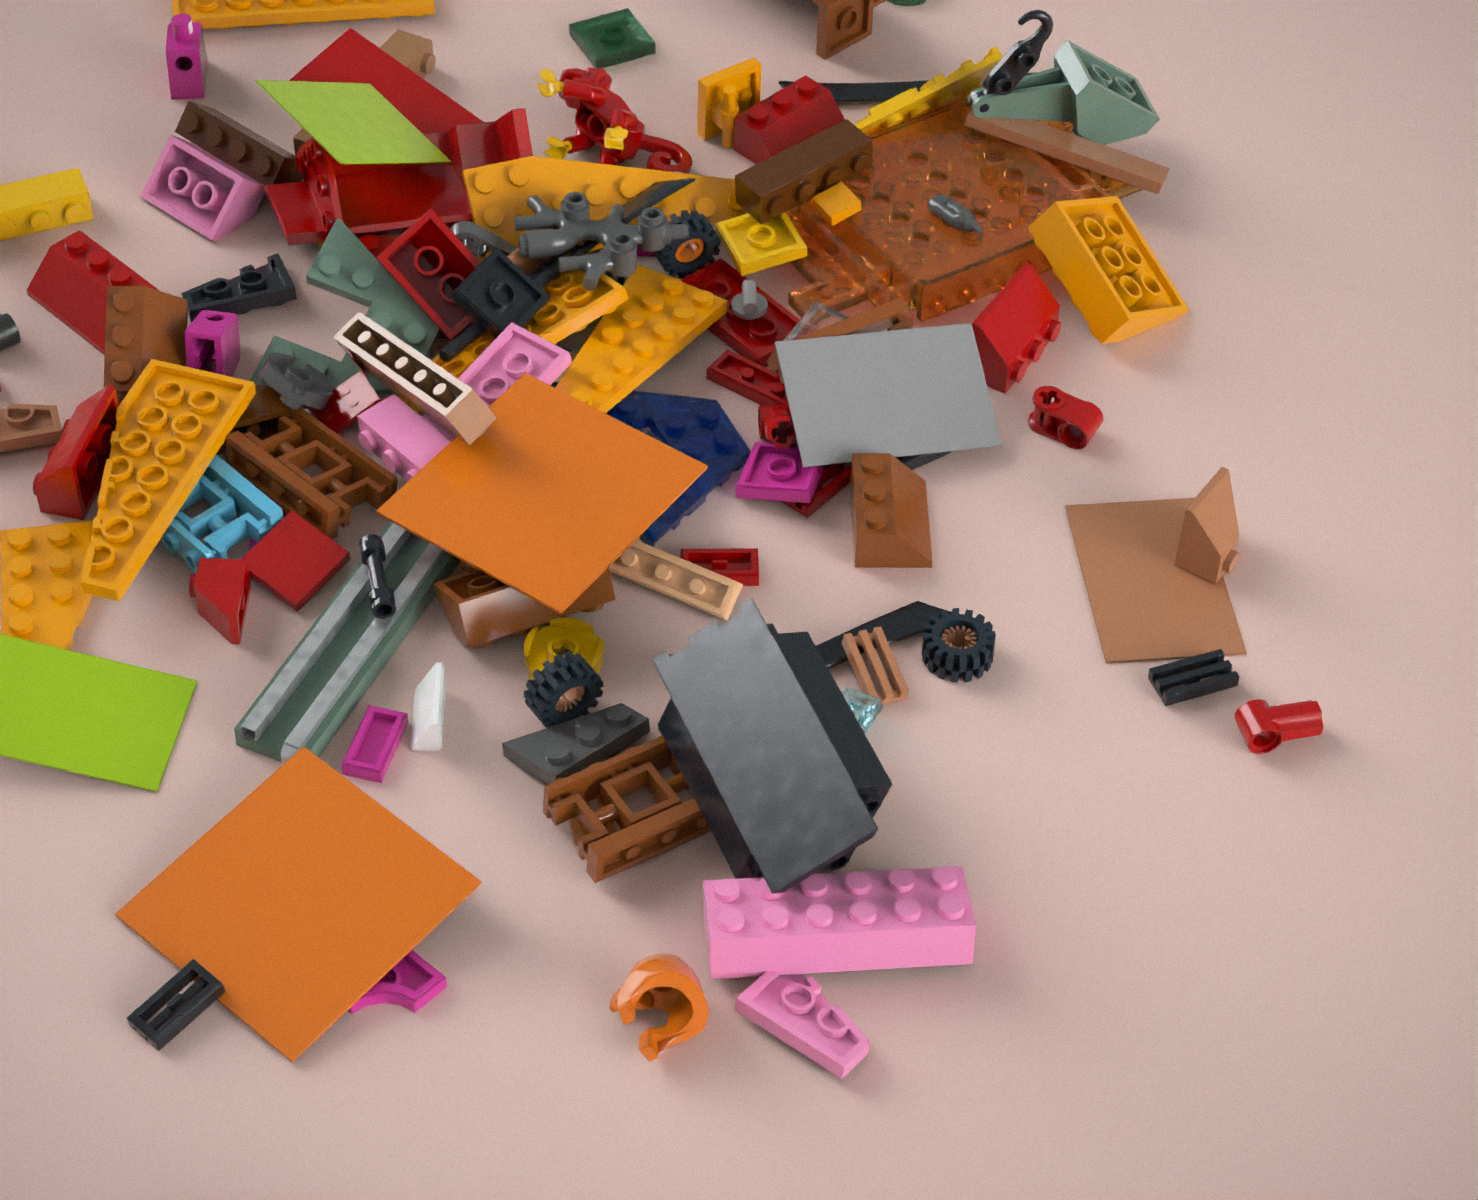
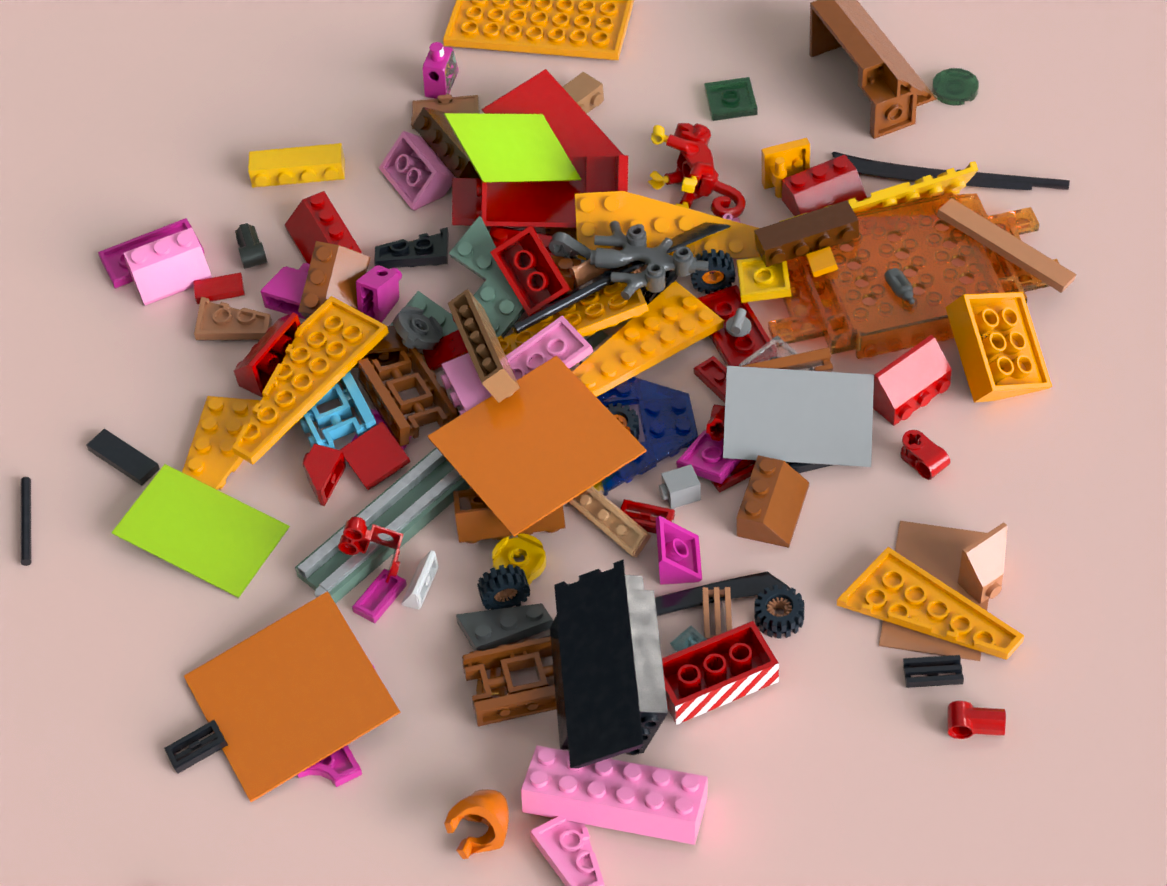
camera: 25 degrees right, 5 degrees up
black bar [359,534,396,619] -> none
black tile [450,247,551,338] -> none
sand green slope [968,10,1160,145] -> none
none -> dark pink torso [261,263,310,319]
none -> red piece [338,517,404,583]
none -> nougat door [411,94,480,129]
none -> dark pink slope [656,516,702,585]
none -> light grey brick [659,464,701,509]
none -> red brick [662,621,779,725]
none -> light orange wing [837,547,1024,660]

